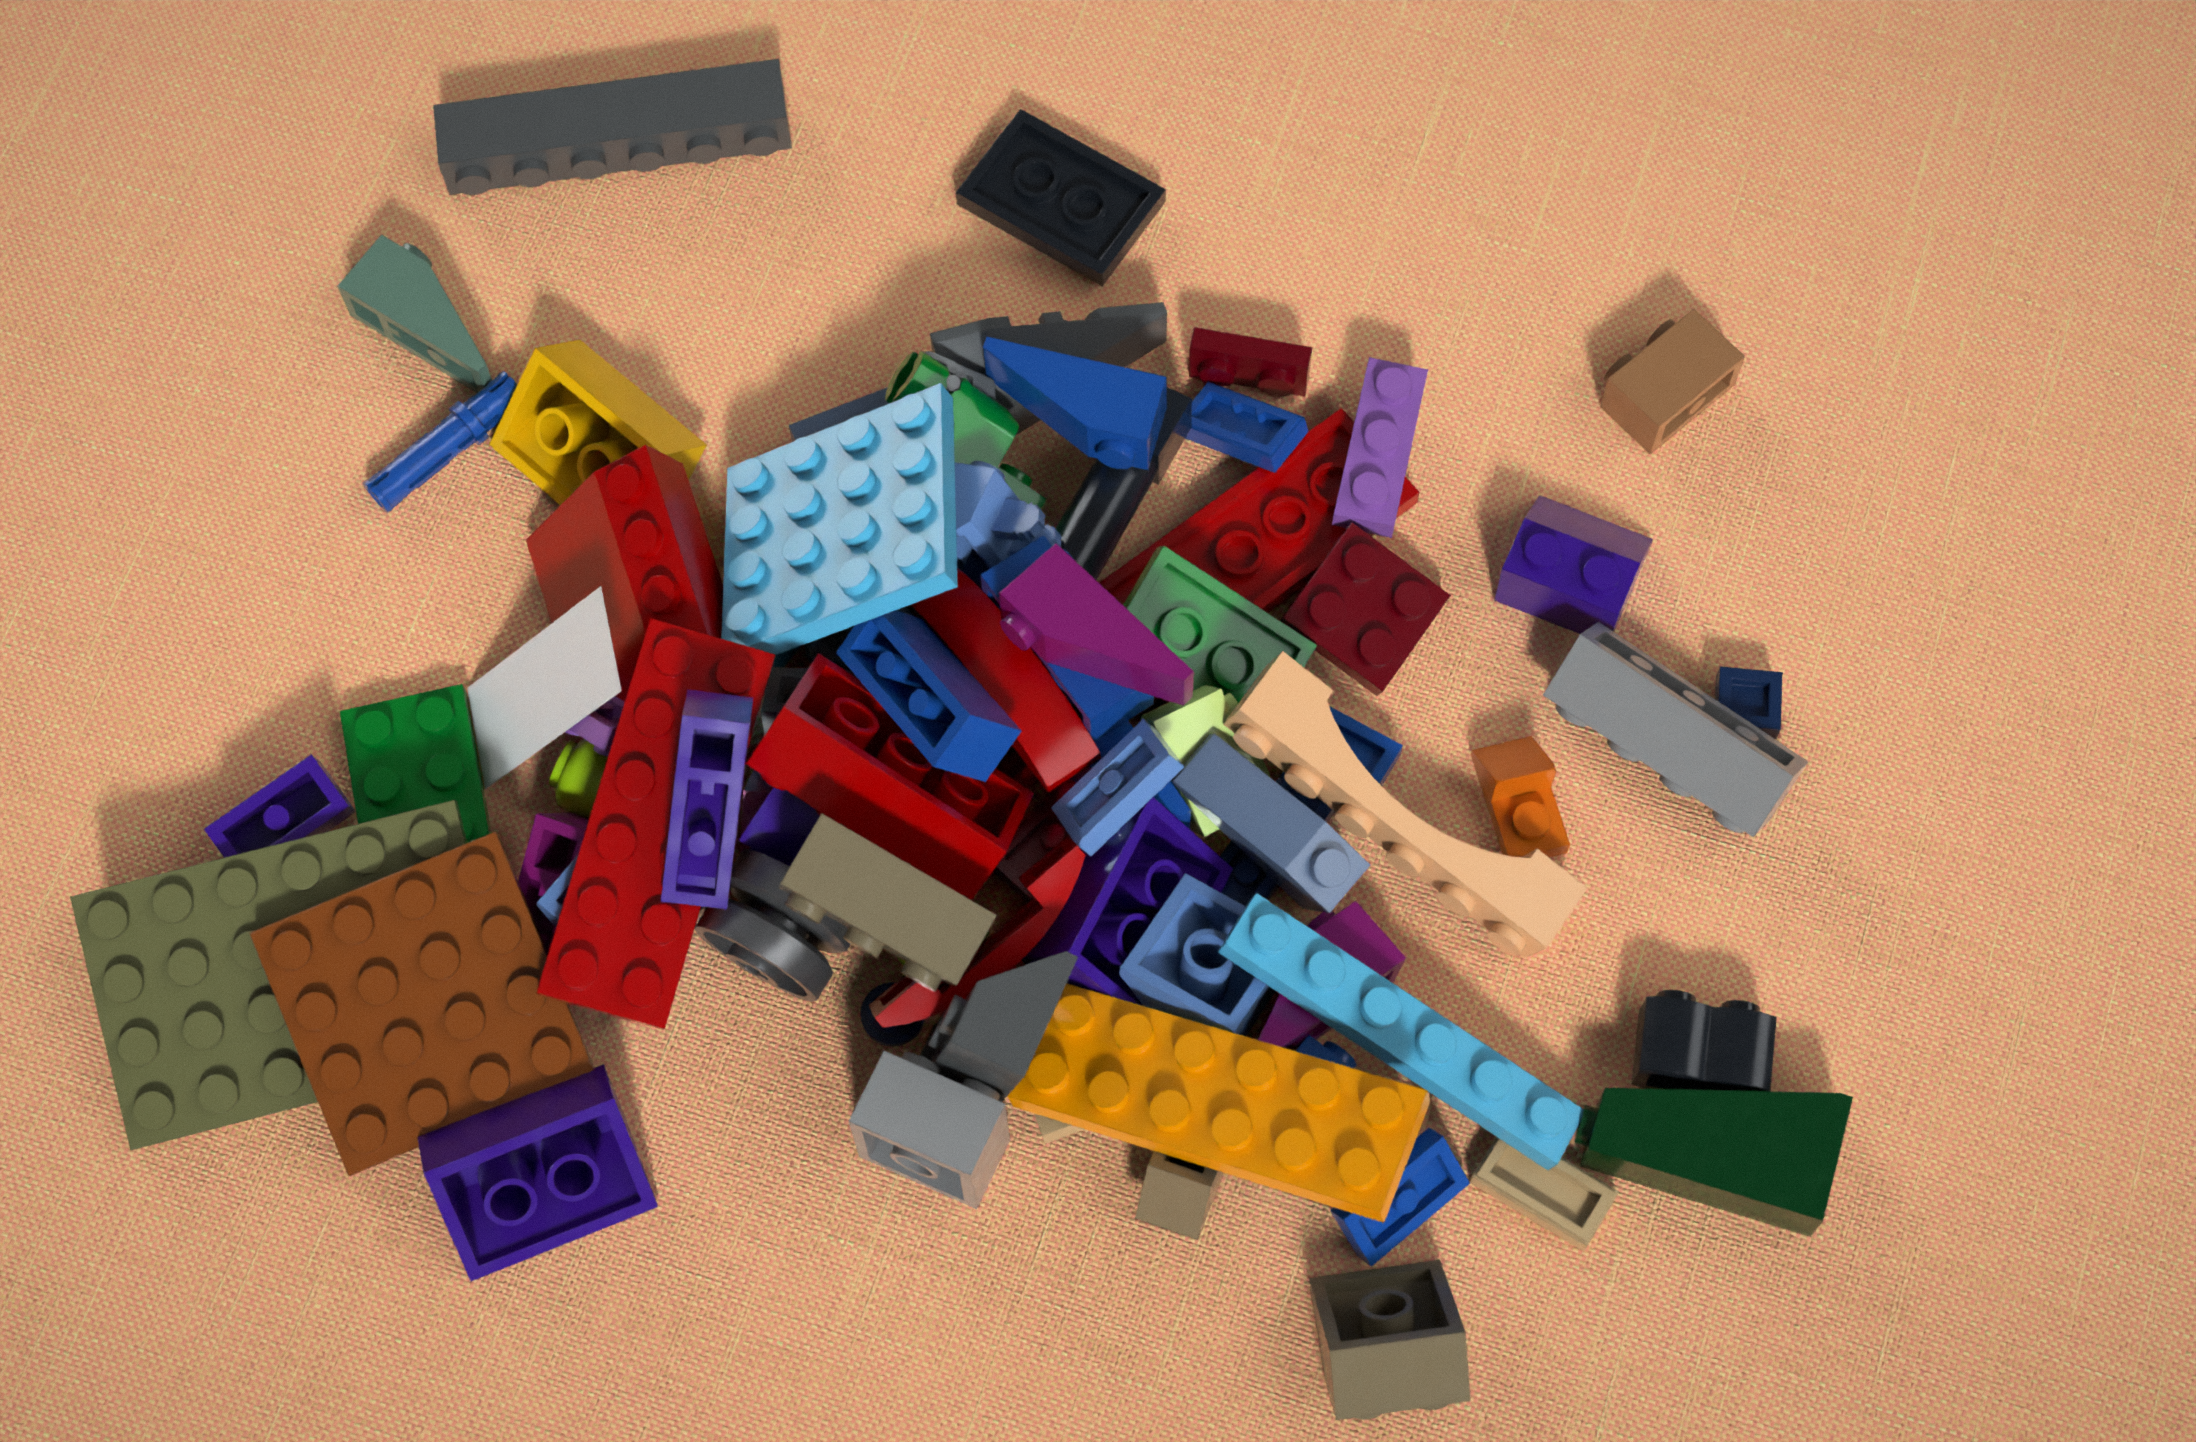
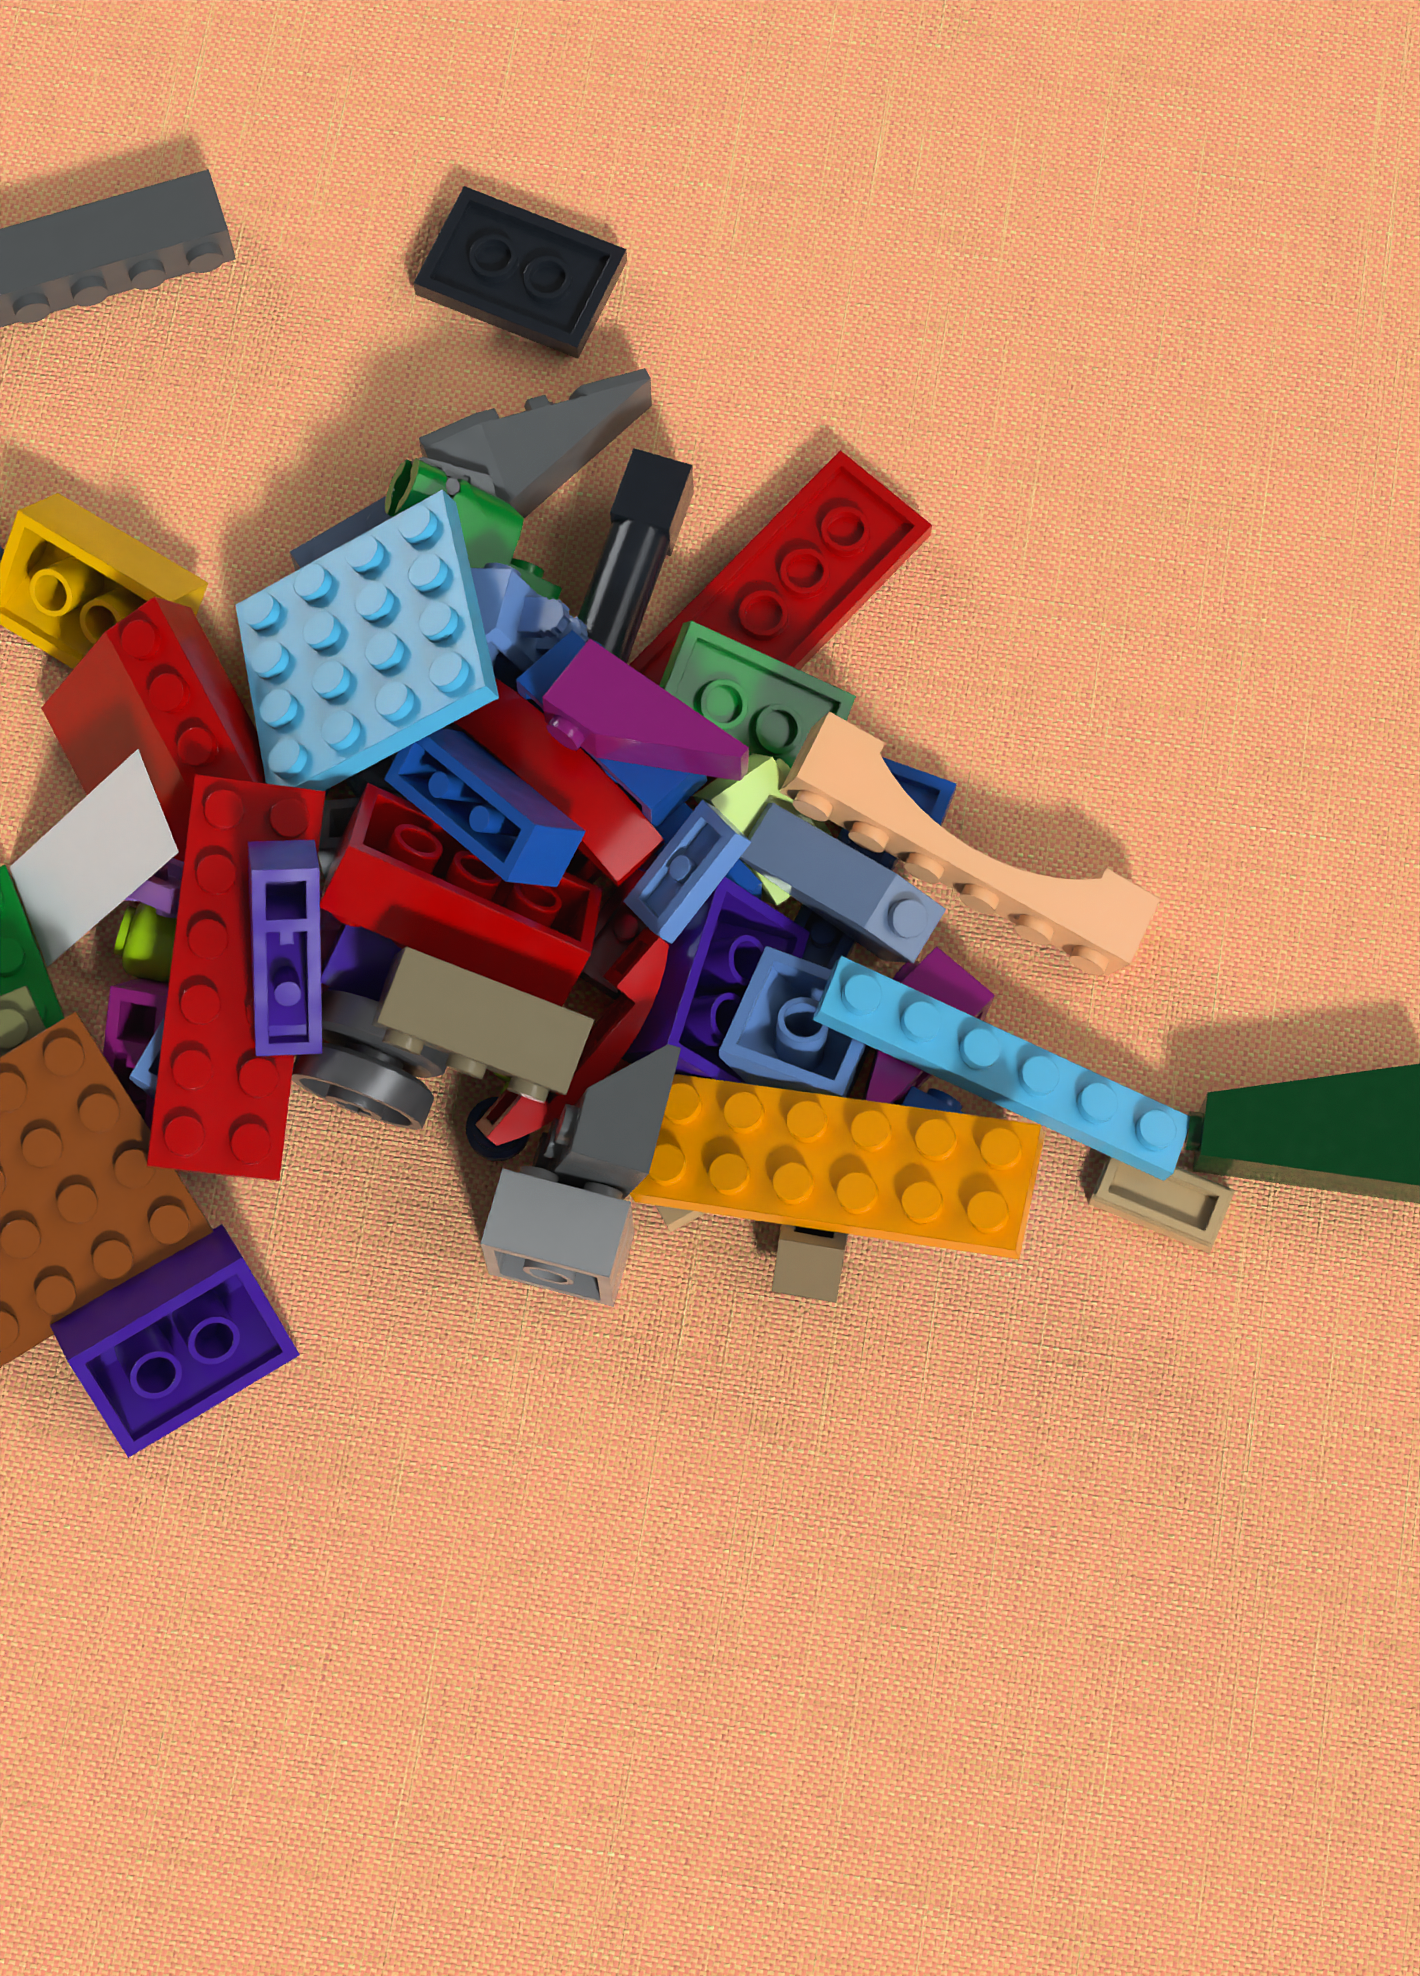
camera: 10 degrees left, 5 degrees up
blue slope [983,337,1167,470] -> none
blue plate [1185,382,1309,473] -> none
dark red plate [1189,327,1312,397] -> none
dark red plate [1280,522,1451,696] -> none
dark tan slope [1309,1260,1471,1420] -> none
blue plate [1330,1127,1470,1267] -> none
medium lavender plate [1332,357,1428,538] -> none
orange slope [1471,736,1570,858] -> none
dark purple slope [1494,495,1653,634] -> none
light grey brick [1543,622,1809,837] -> none
medium nougat brick [1600,309,1745,455] -> none
black brick [1631,990,1777,1091] -> none
dark blue plate [1715,666,1783,739] -> none

